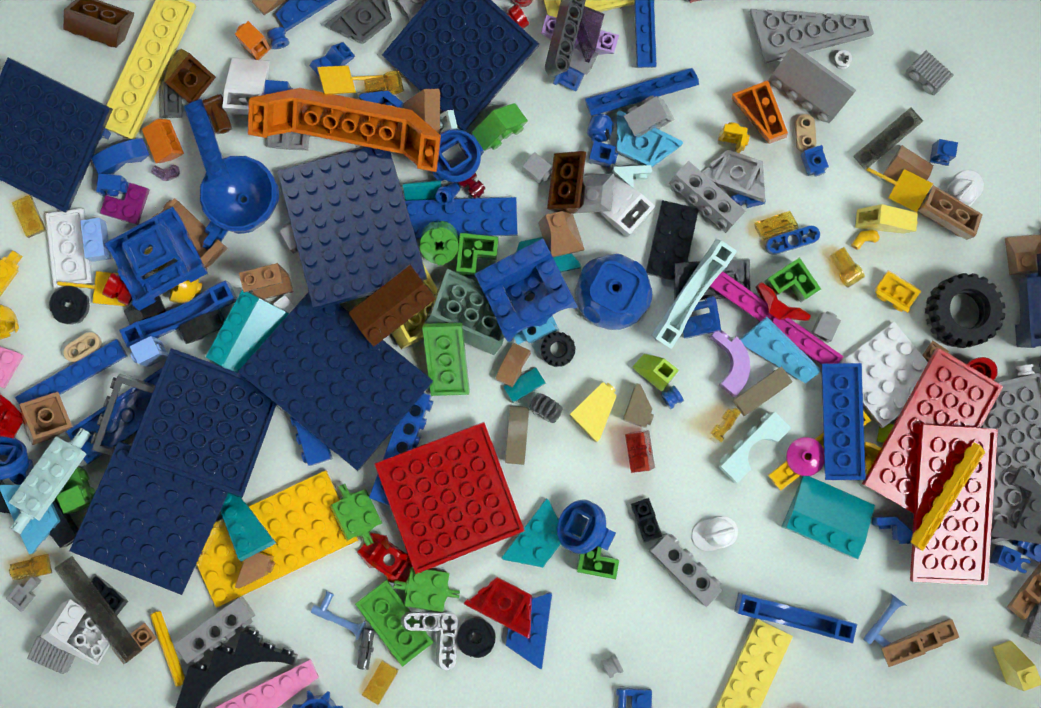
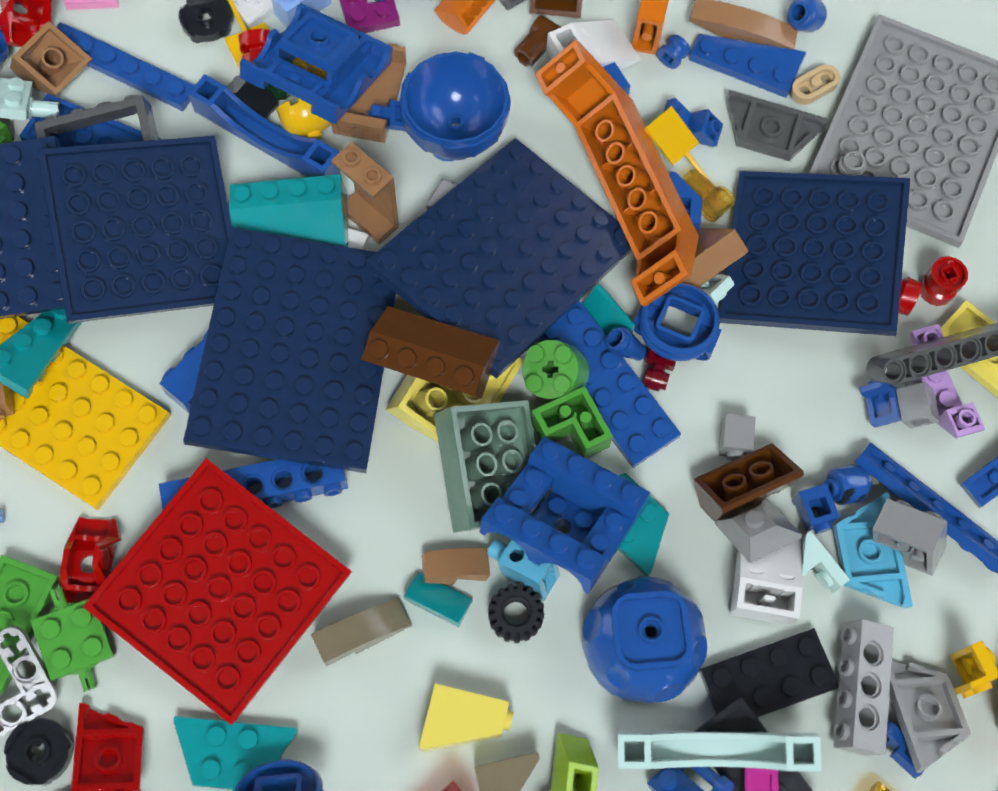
camera: 60 degrees right, 15 degrees down
tan plate [63,332,102,362] -> none
light blue brick [130,336,168,367] -> none
clear purple arm [151,165,180,181] -> none
pearl dark grey slope [178,309,225,344] -> none
blue plate [184,99,231,186] -> none
light grey slope [267,132,309,150] -> none
bright green plate [330,483,382,546] -> none
bright green plate [422,323,470,396] -> none
bright green brick [472,103,528,151] -> none
dark grey gear [529,393,563,423] -> none
medium nougat slope [538,211,585,257] -> none
clear purple slope [577,6,605,63] -> none

